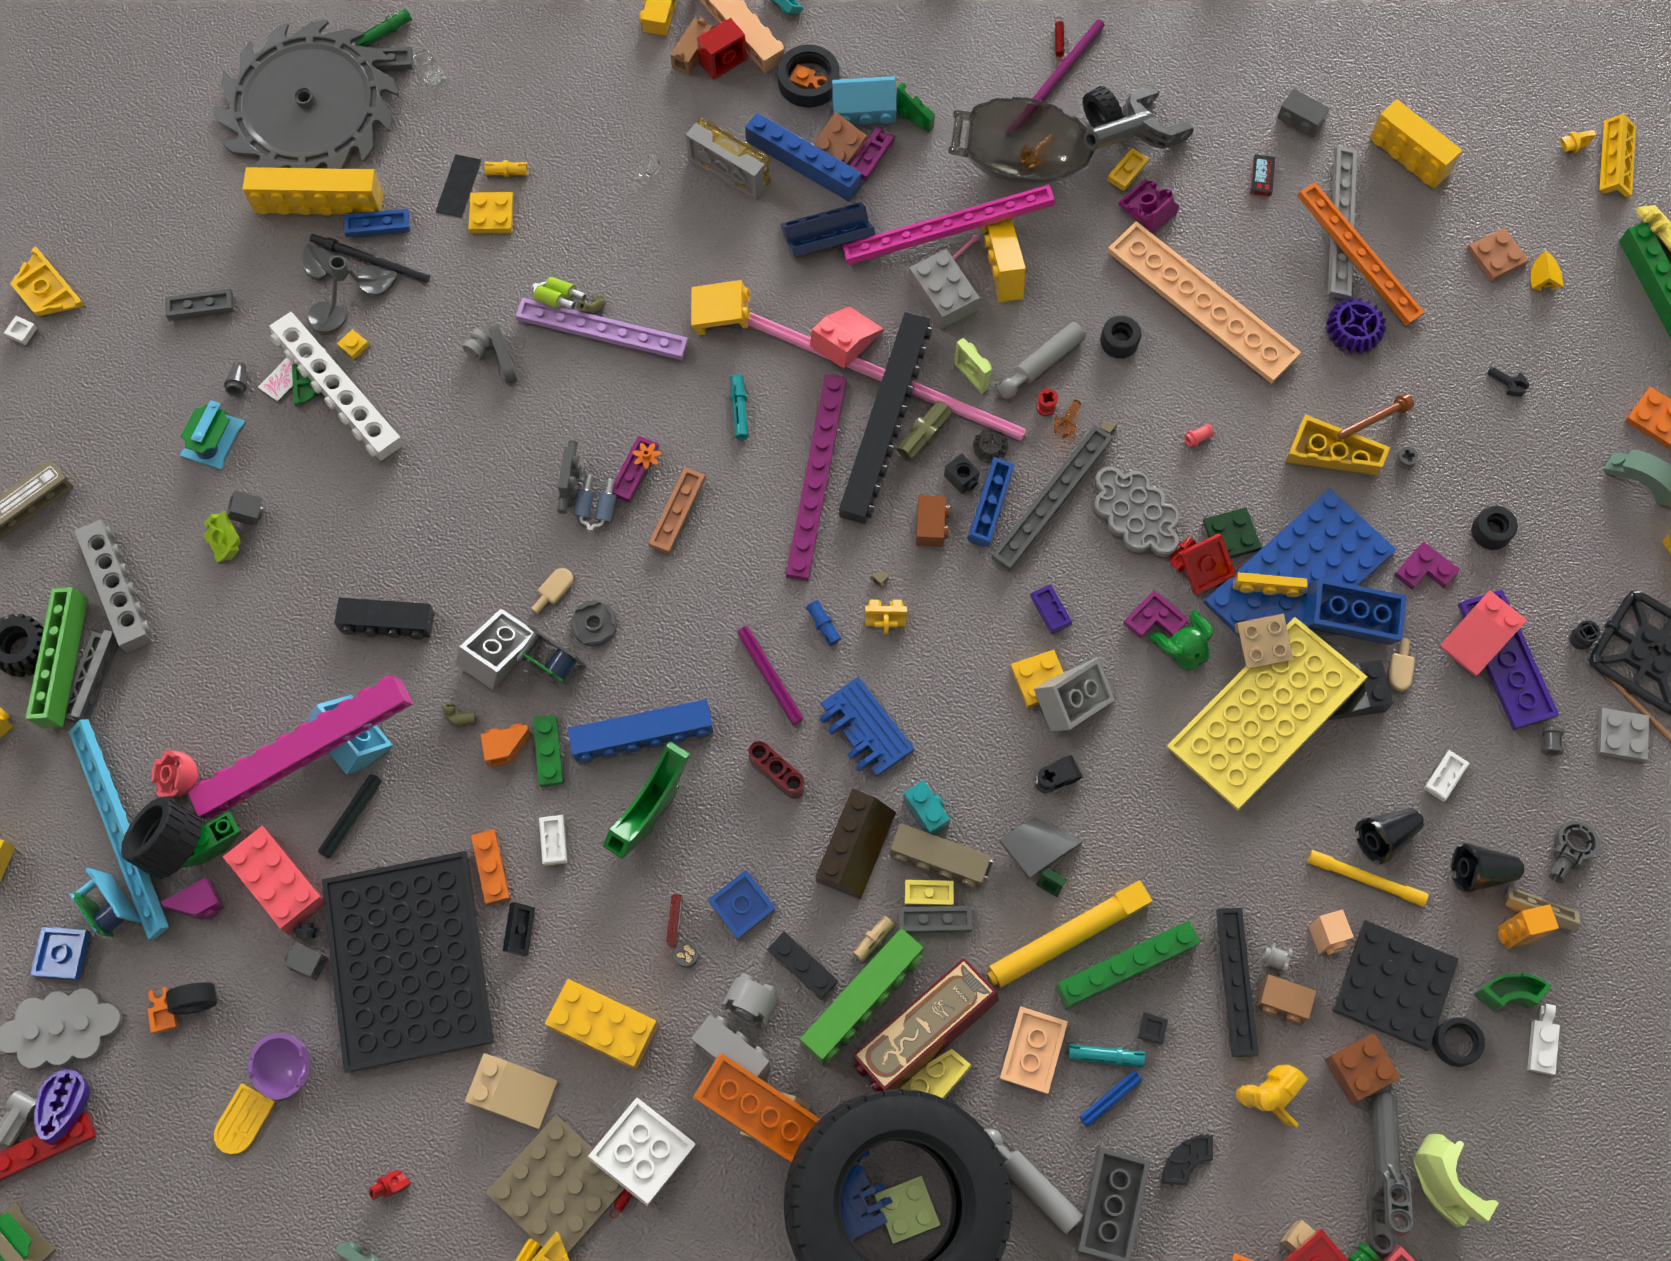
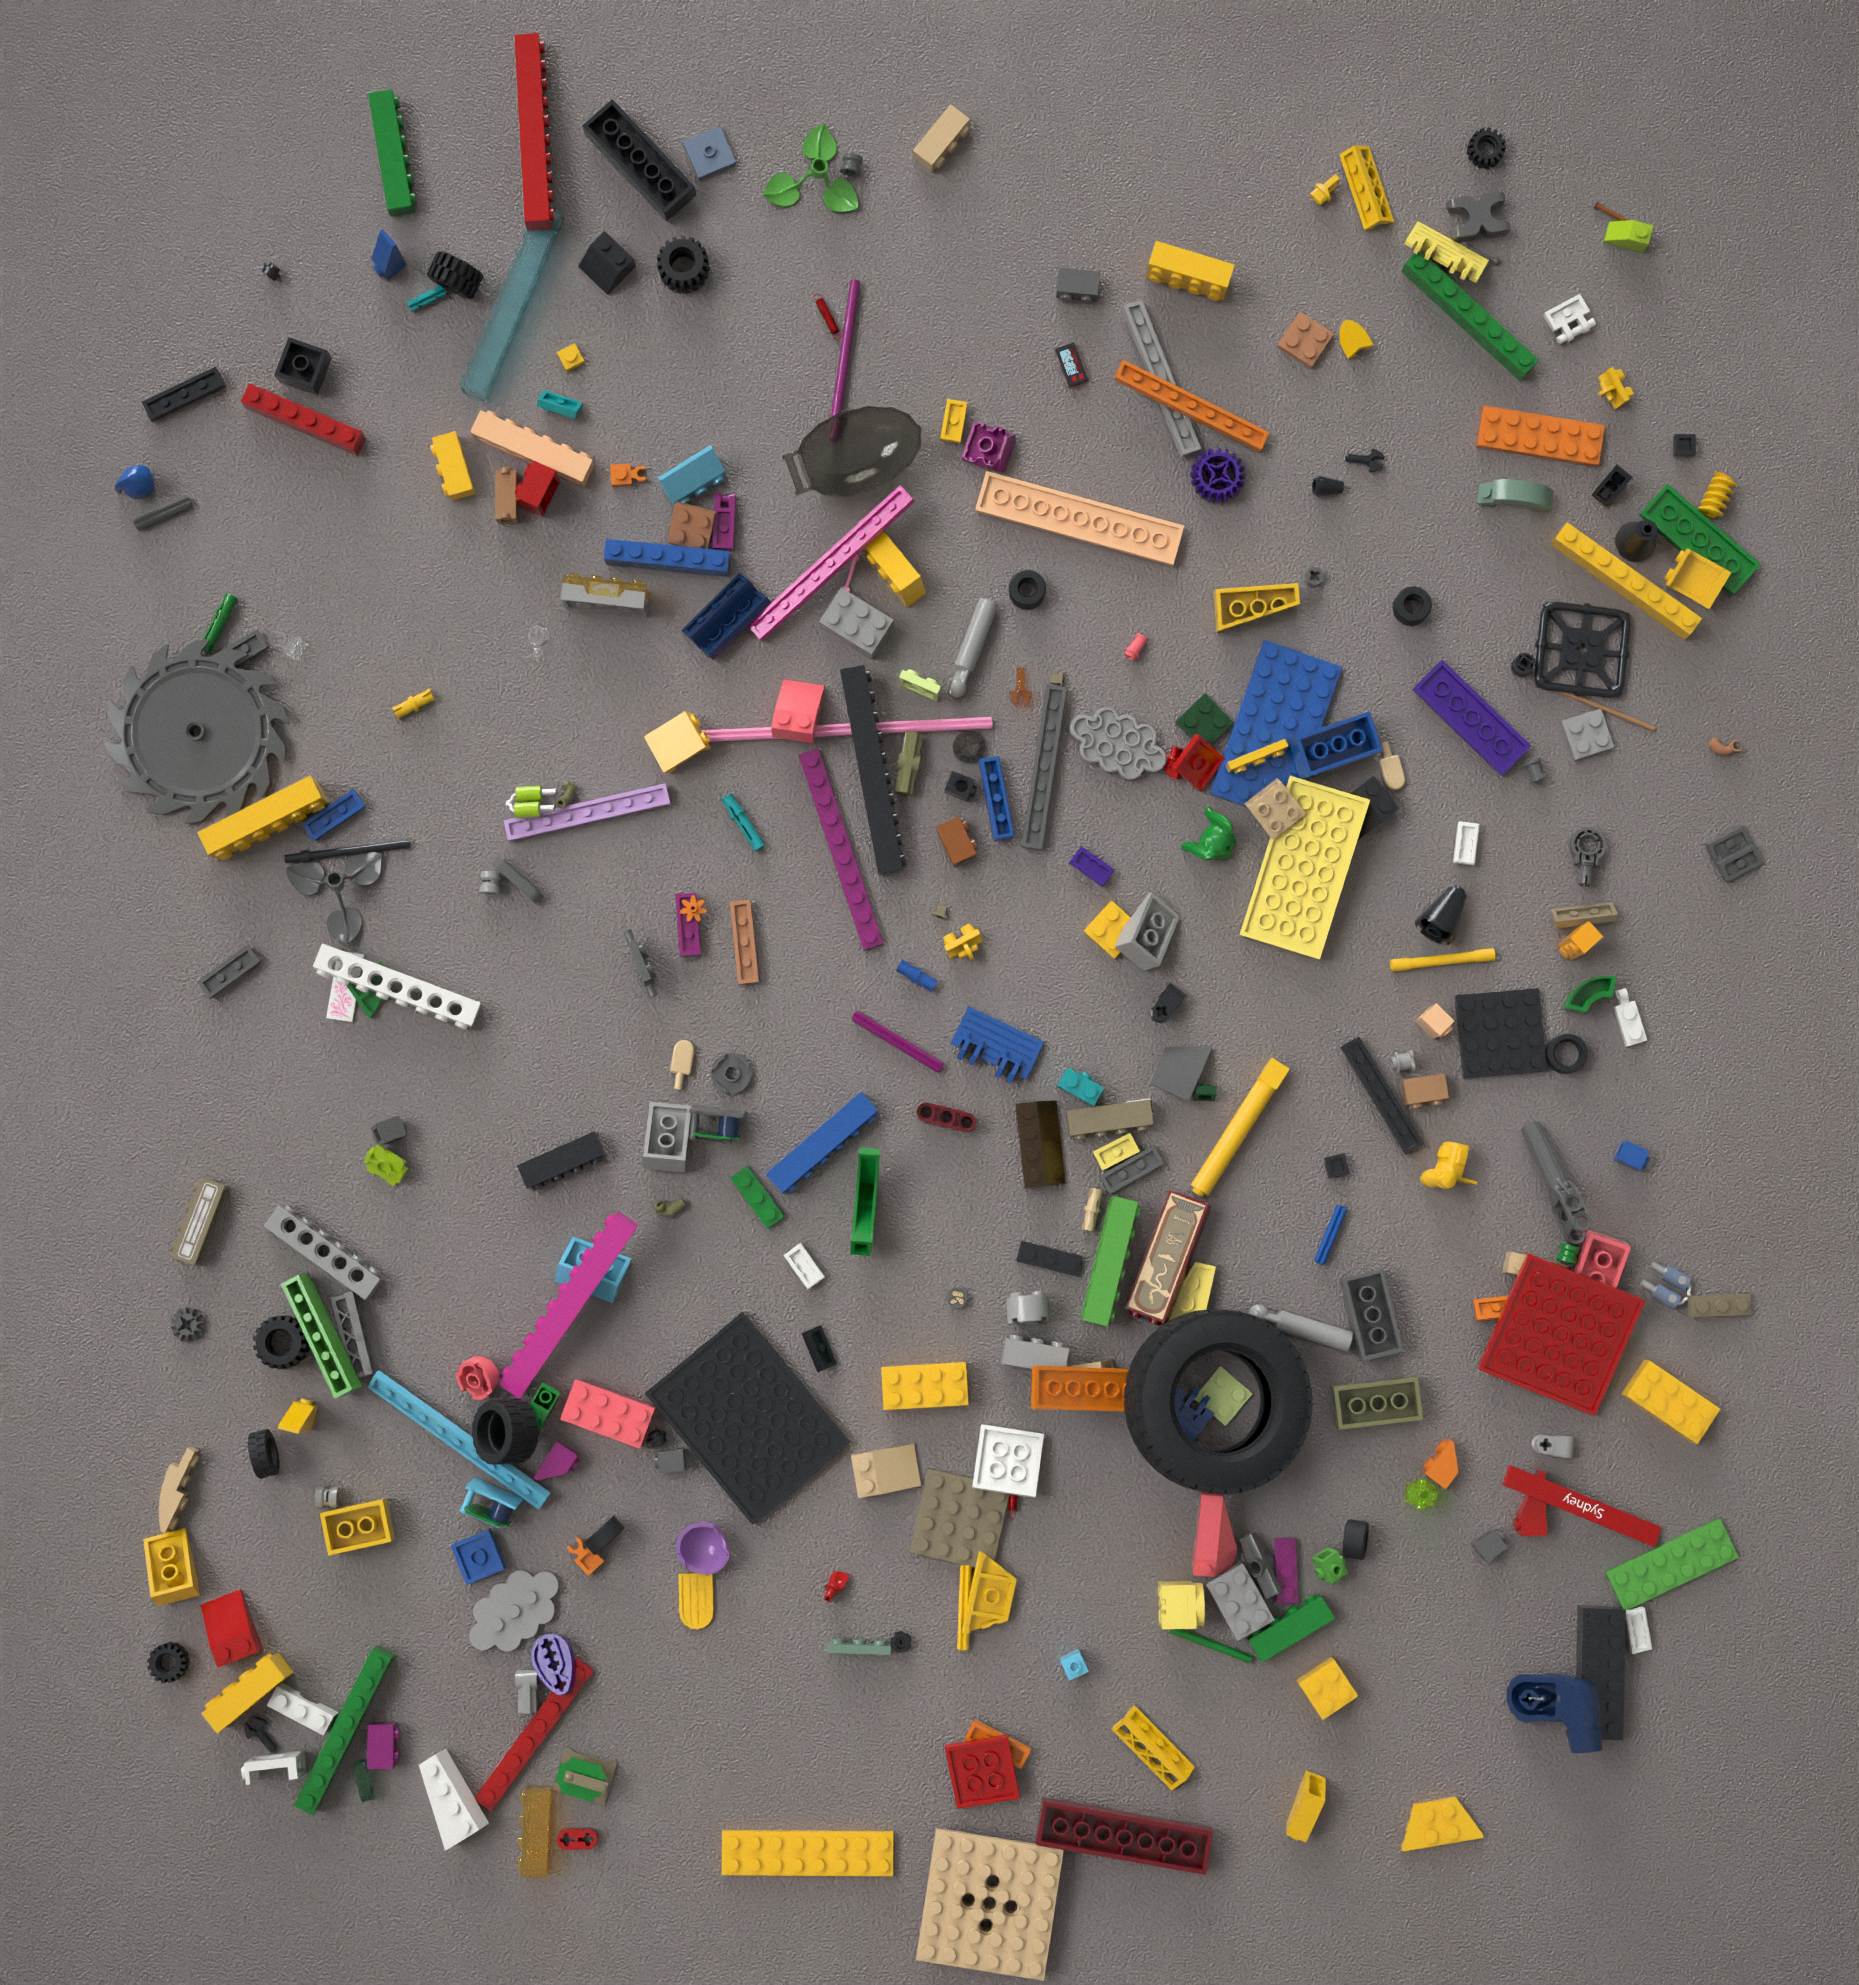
camera: 30 degrees left, 15 degrees up
white plate [4,316,37,345] -> none
yellow wing [10,246,84,317] -> none
piece [180,400,246,470] -> none
dark grey cone [224,362,247,396] -> none
black axle [318,774,381,859] -> none
yellow plate [337,329,369,360] -> none
black sticker [436,154,481,217] -> none
yellow plate [468,192,514,234] -> none
orange plate [471,829,511,906] -> none
orange slope [480,724,531,767] -> none
sand blue piece [573,474,616,530] -> none
clear red tile [666,894,683,948] -> none
blue plate [707,870,775,939] -> none
black tyre [778,45,840,108] -> none
green wing [896,82,935,132] -> none
light nougat plate [999,1006,1068,1095] -> none
clear orange bar [1019,133,1055,168] -> none
red bush [1036,389,1058,416] -> none
green brick [1055,921,1201,1010] -> none
teal pin [1068,1044,1145,1068] -> none
black tyre [1082,86,1123,128] -> none
dark grey piece [1084,86,1194,151] -> none
magenta plate [1123,590,1189,638] -> none
black tile [1161,1134,1213,1185] -> none
dark orange brick [1324,1033,1401,1105] -> none
dark orange piece [1337,394,1414,439] -> none
magenta plate [1394,541,1460,589] -> none
yellowish green piece [1414,1134,1499,1228] -> none
coral slope [1439,590,1527,677] -> none
black cone [1451,843,1524,892] -> none
none -> black cone [1312,476,1344,496]
none -> blue brick [1613,1140,1650,1171]

